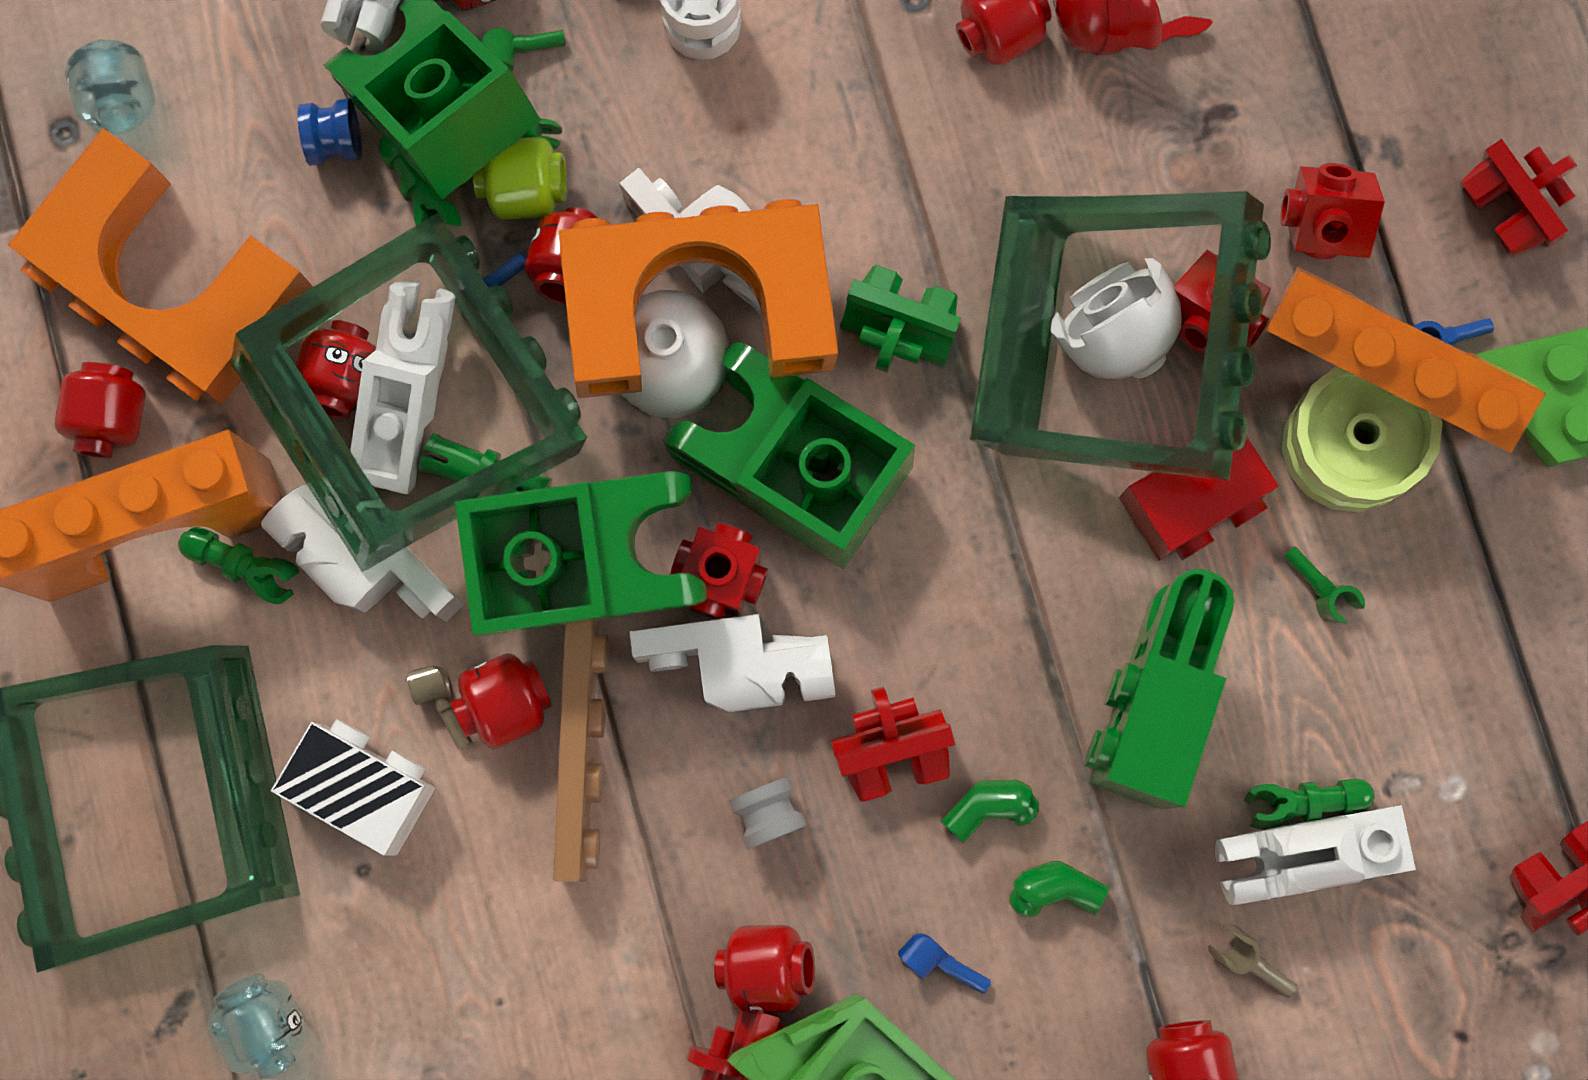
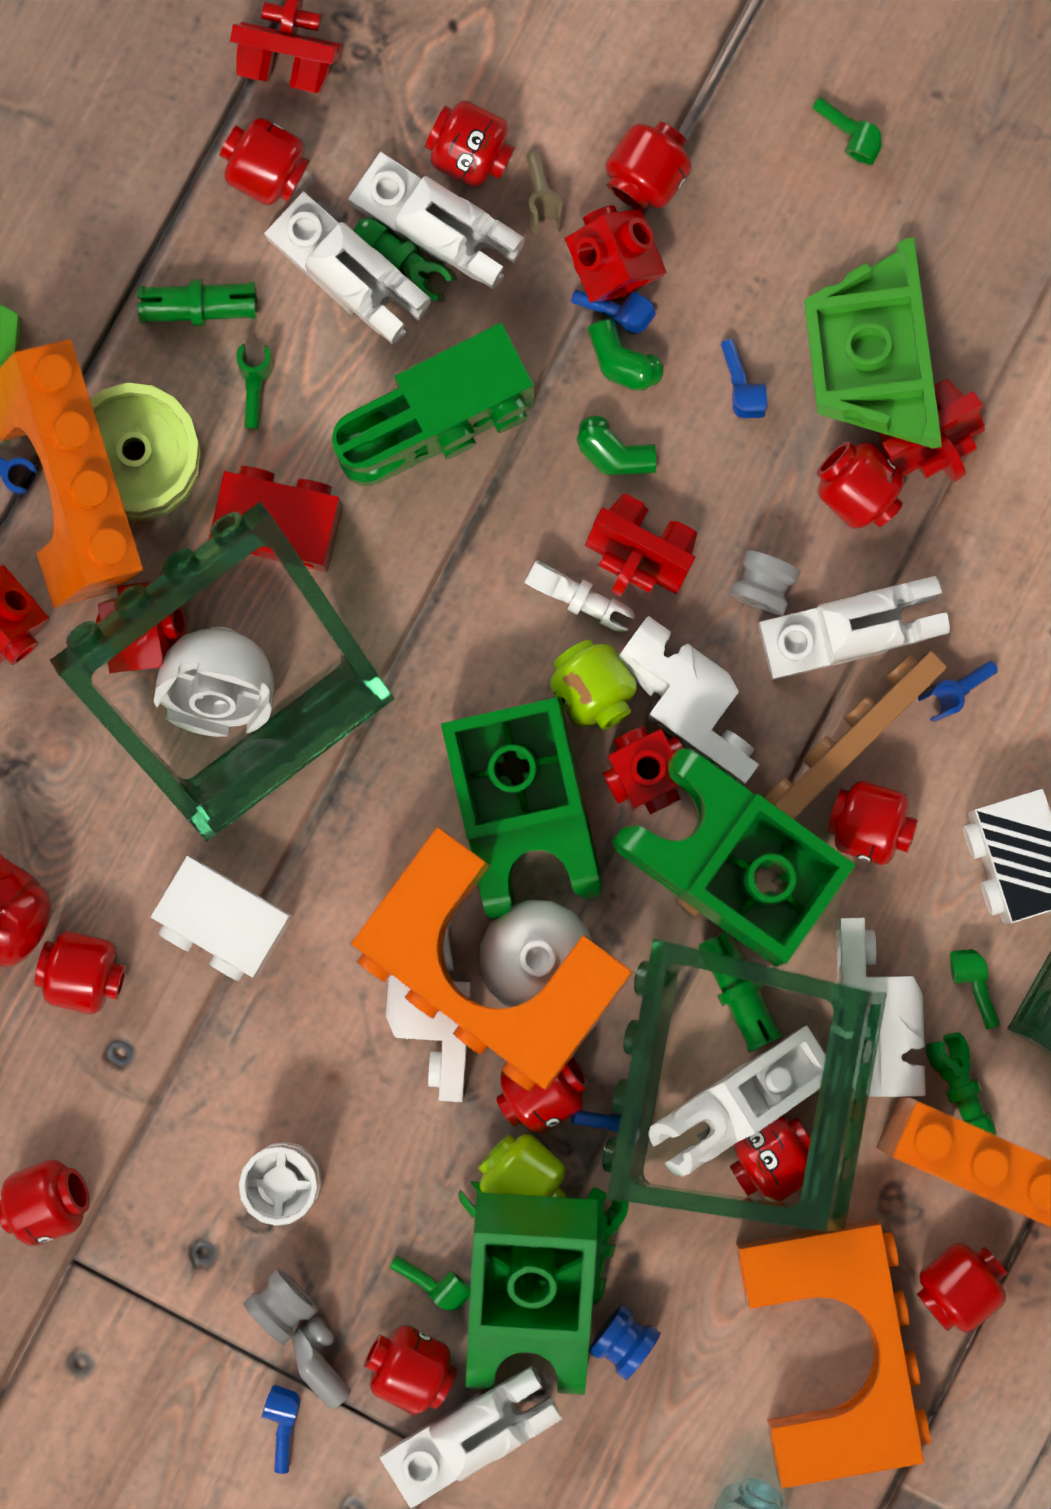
camera: 135 degrees left, 5 degrees up
dark tan hand [407,665,472,750] -> none
green hips [839,265,961,373] -> none
none -> green pin [137,279,257,326]
none -> white brick [151,856,293,982]
none -> red head [219,117,310,206]
none -> white plate [264,191,431,344]
none -> red head [424,100,515,188]
none -> white piece [524,560,635,633]
none -> lime head [550,640,637,730]
none -> red brick [564,205,667,303]
none -> blue hand [571,289,656,334]
none -> white plate [758,576,950,680]
none -> blue hand [918,661,998,722]
none -> green hand [949,949,1000,1030]

